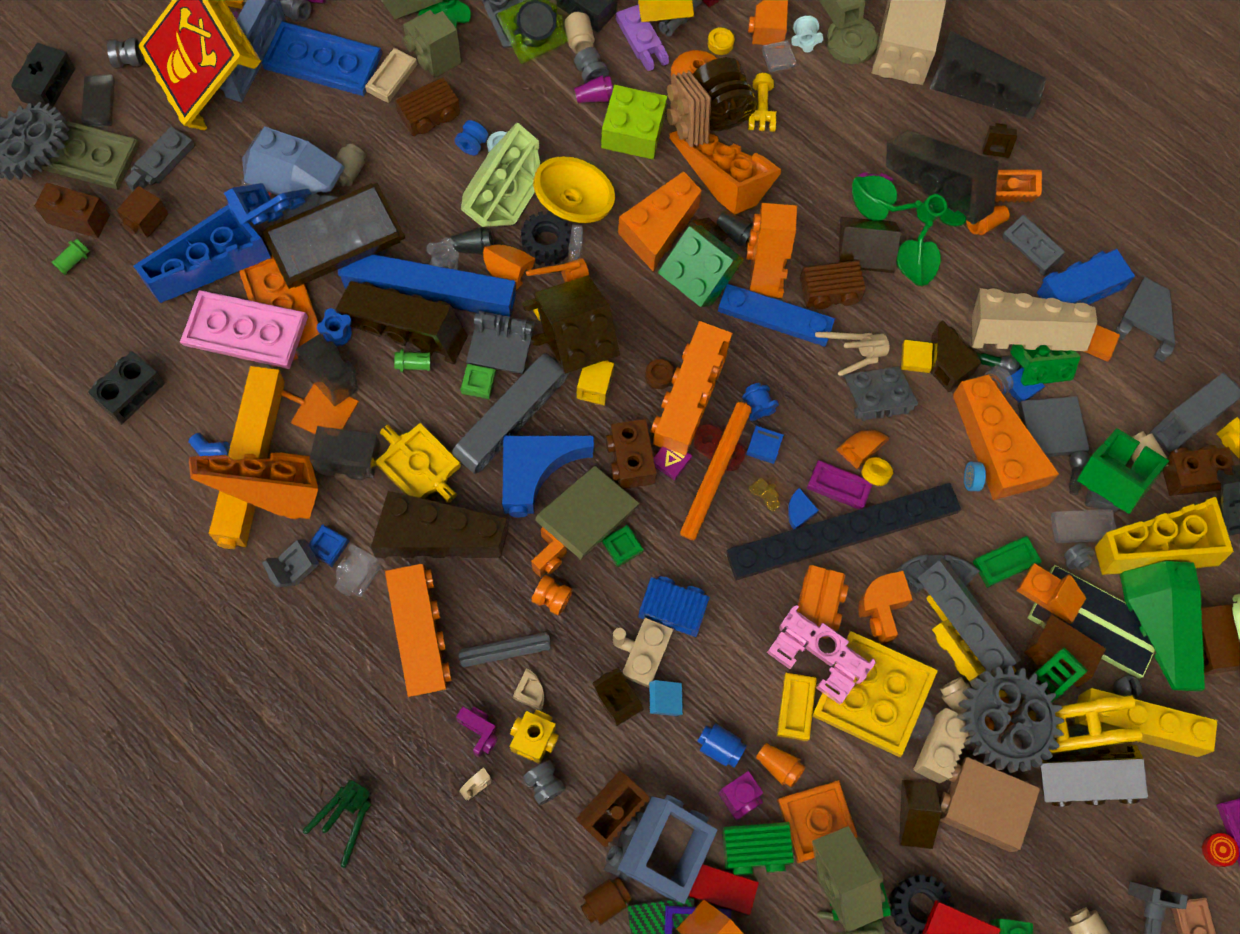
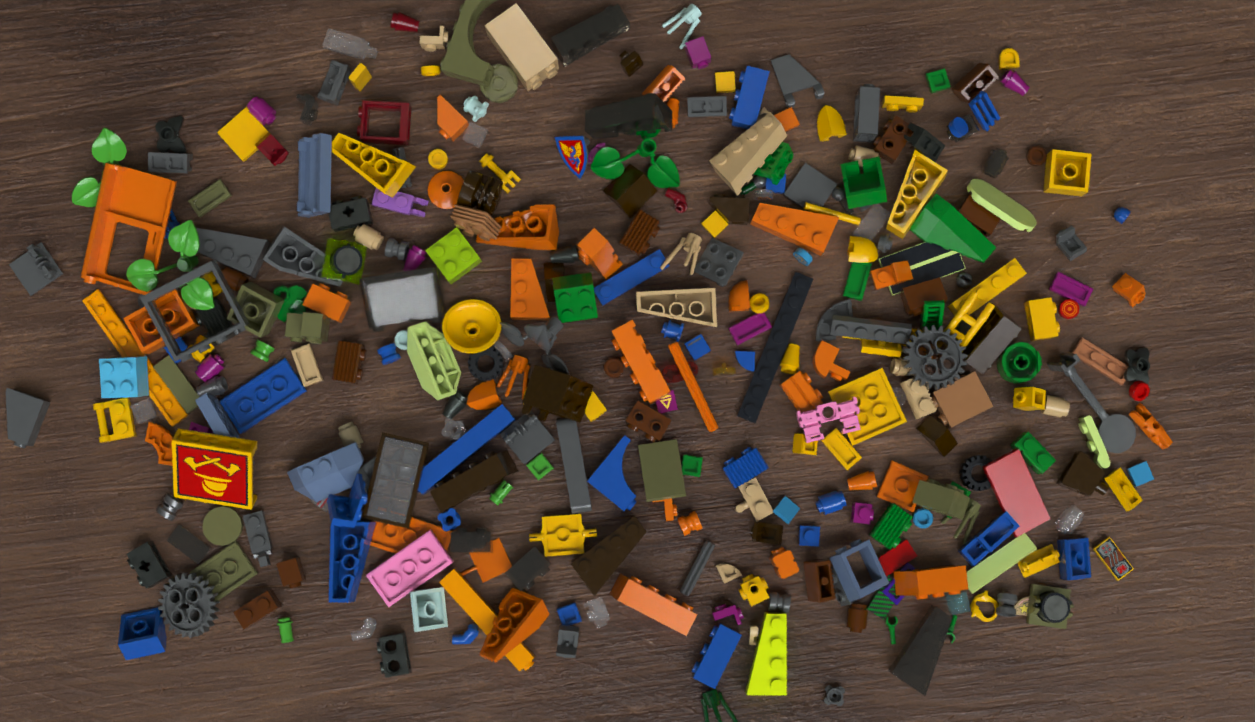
camera: 45 degrees left, 15 degrees up
none -> olive tile [202,506,243,546]
none -> bright green wheel [250,339,275,362]
none -> orange brick [303,283,351,323]
none -> clear arm [351,617,377,641]
none -> clear smoke windscreen [359,268,446,332]
none -> light aqua slope [410,587,448,632]
none -> dark grey plant [500,316,572,376]
none -> shield [555,135,590,179]
none -> tan wedge [636,288,717,327]
none -> light aqua plant [662,4,702,49]
none -> dark red arm [665,188,687,213]
none -> magenta brick [684,36,711,69]
none -> blue brick [691,623,742,689]
none -> yellow tile [715,71,736,93]
none -> neon yellow wedge [745,612,787,695]
none -> orange brick [769,547,800,579]
none -> yellow cone [780,344,800,374]
none -> yellow slope [792,434,818,455]
none -> blue plate [799,526,820,547]
none -> yellow bar [803,202,861,225]
none -> yellow brick [817,105,847,141]
none -> yellow brick [847,236,878,263]
none -> dark azure tile [912,509,933,528]
none -> green brick [997,342,1042,384]
none -> yellow brick [1013,387,1046,411]
none -> yellow brick [1024,297,1060,341]

